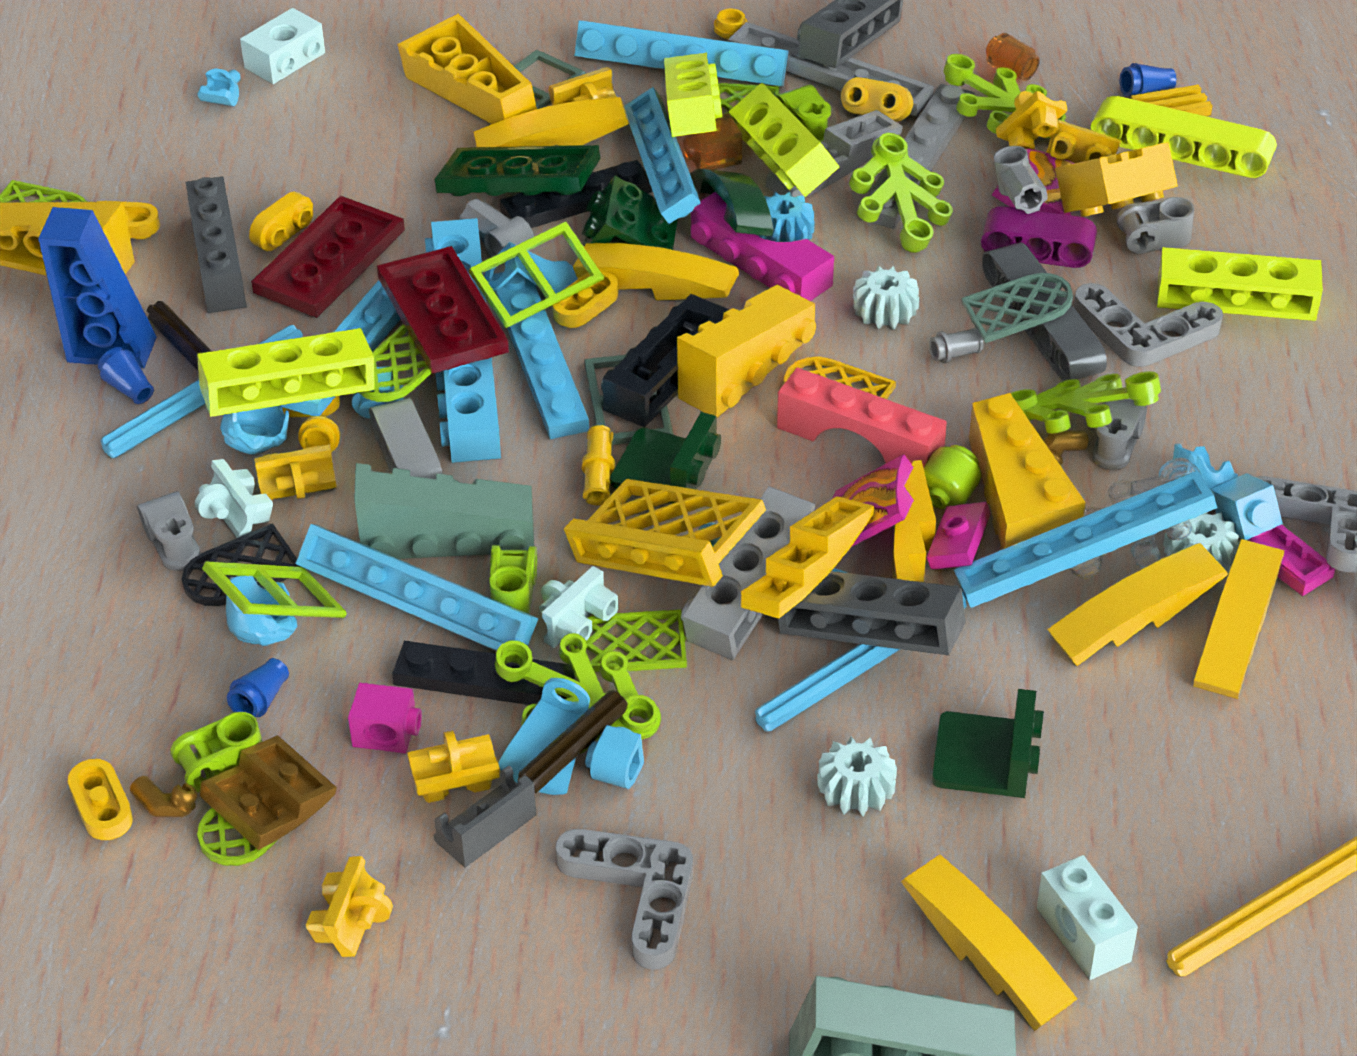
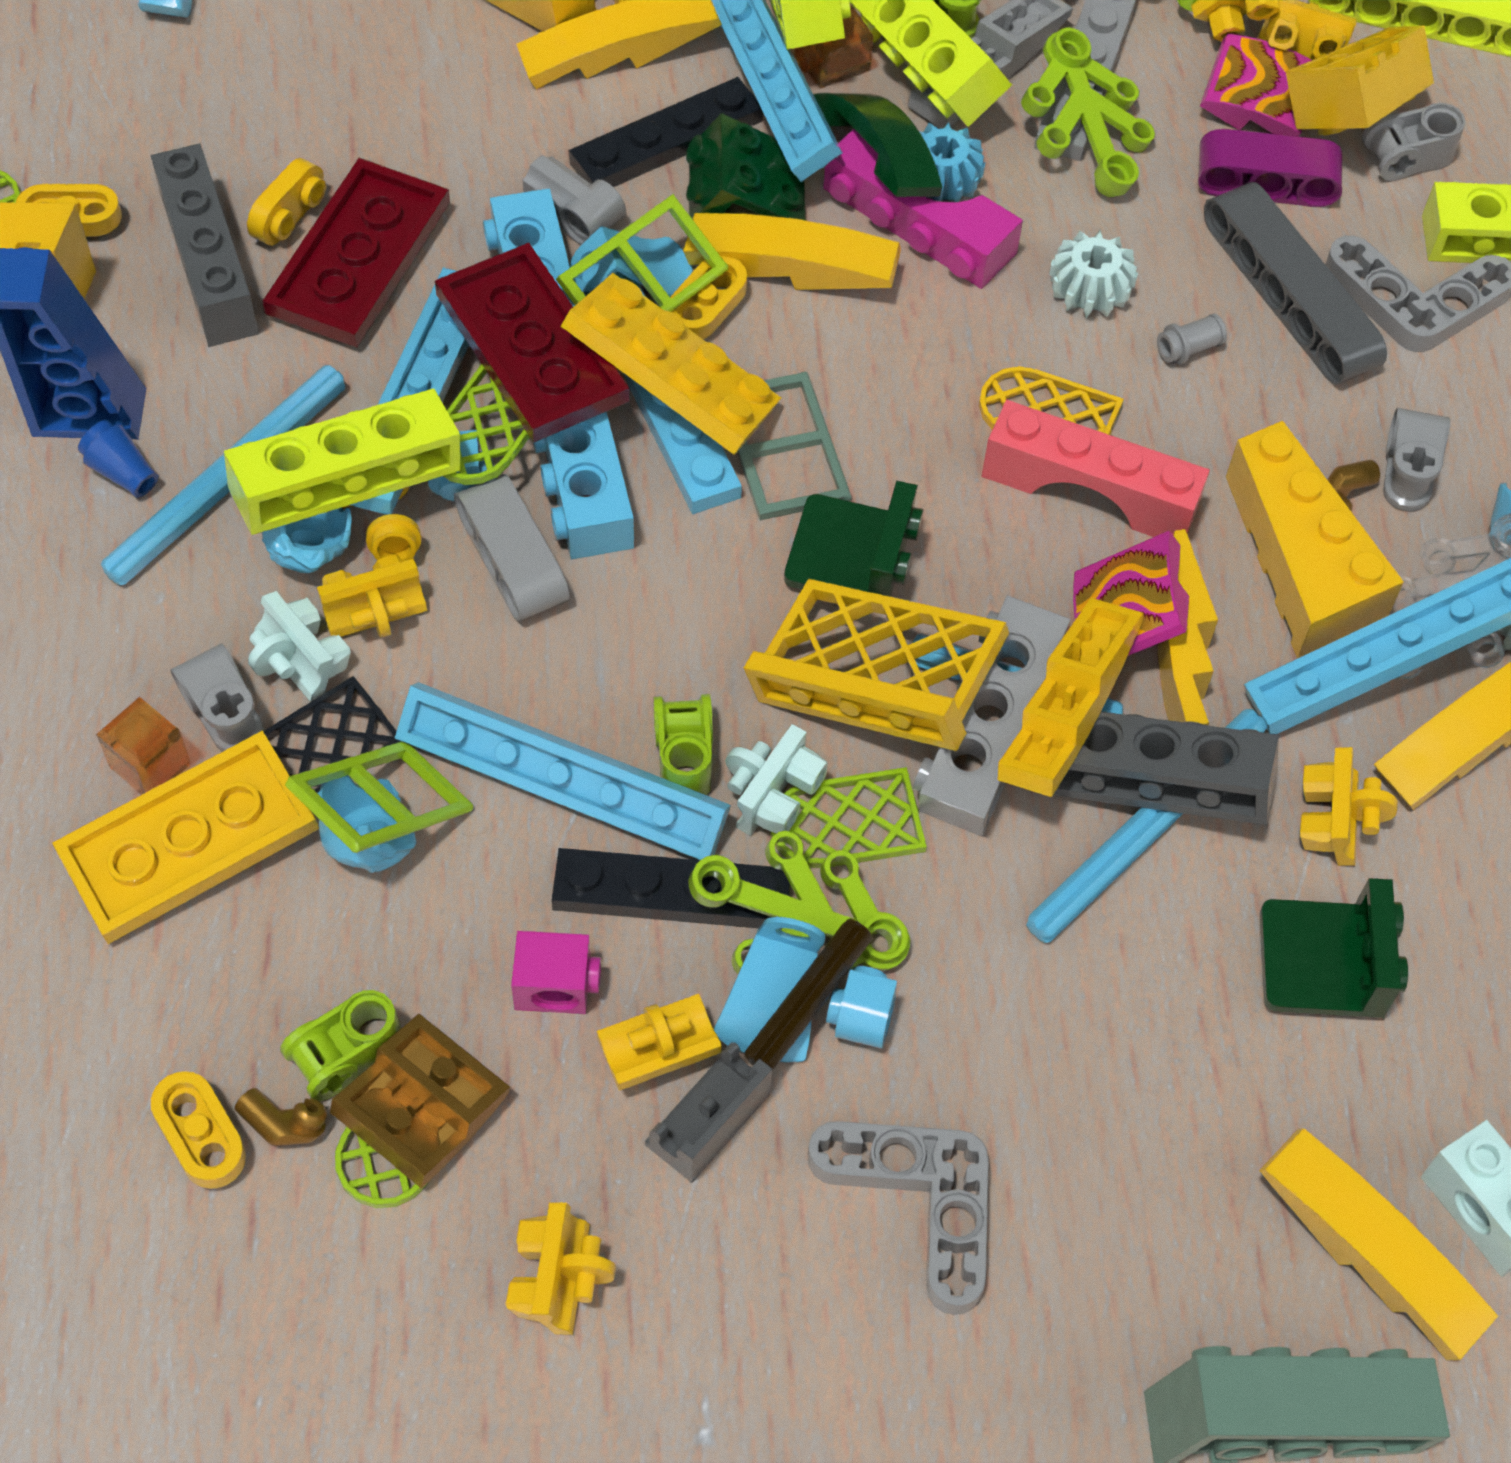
camera: 10 degrees left, 15 degrees up
dark brown axle [147,301,212,370] -> none
blue cone [227,658,289,717] -> none
sand green wedge [354,463,534,559] -> none
dark green plate [434,145,601,196] -> none
yellow pin [581,425,615,506] -> none
black brick [601,294,730,428] -> none
yellow wedge [677,285,816,418] -> none
light aqua gear [817,736,897,817] -> none
lime head [924,445,982,509] -> none
dark pink plate [926,502,991,569] -> none
sand green window [961,273,1073,343] -> none
light grey piece [993,146,1048,214] -> none
lime plant [1011,371,1161,434] -> none
none -> yellow plate [52,731,319,944]
none -> clear orange panel [96,696,191,795]
none -> yellow plate [561,273,781,455]
none -> yellow hips [1300,747,1398,866]

